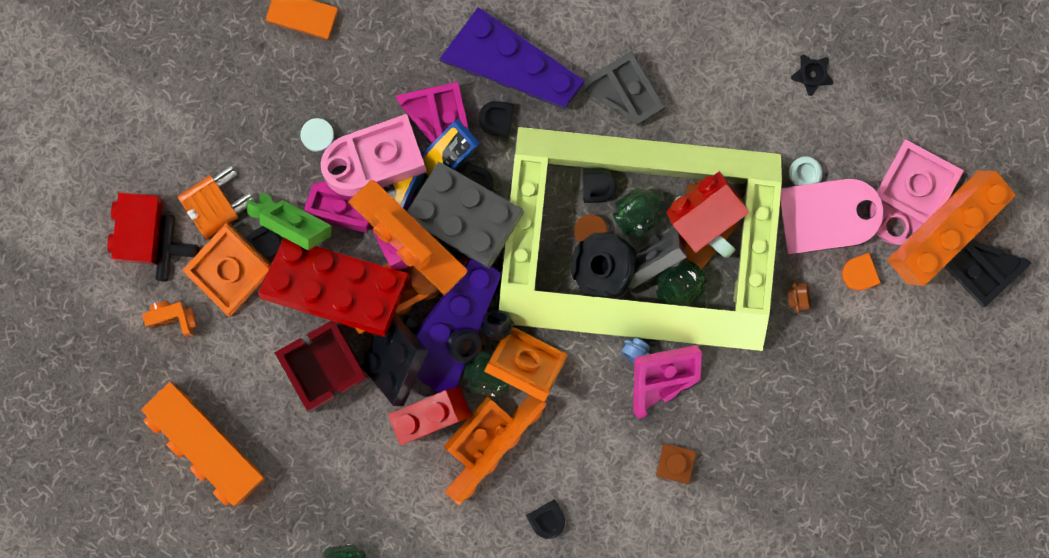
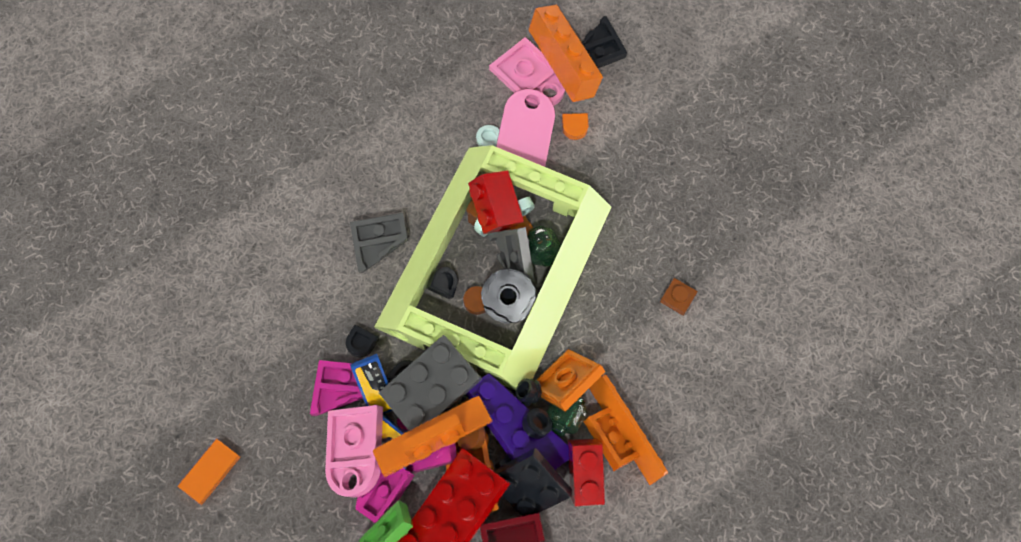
camera: 75 degrees left, 15 degrees down
light aqua tile [301,118,334,152] -> none
dark purple wing [439,7,585,109] -> none
black tile [525,499,565,539] -> none
clear green head [612,188,663,238] -> none
medium blue plate [621,337,651,363] -> none
dark pink wing [633,345,702,419] -> none
dark orange plate [787,281,811,314] -> none
black plate [791,54,833,96] -> none

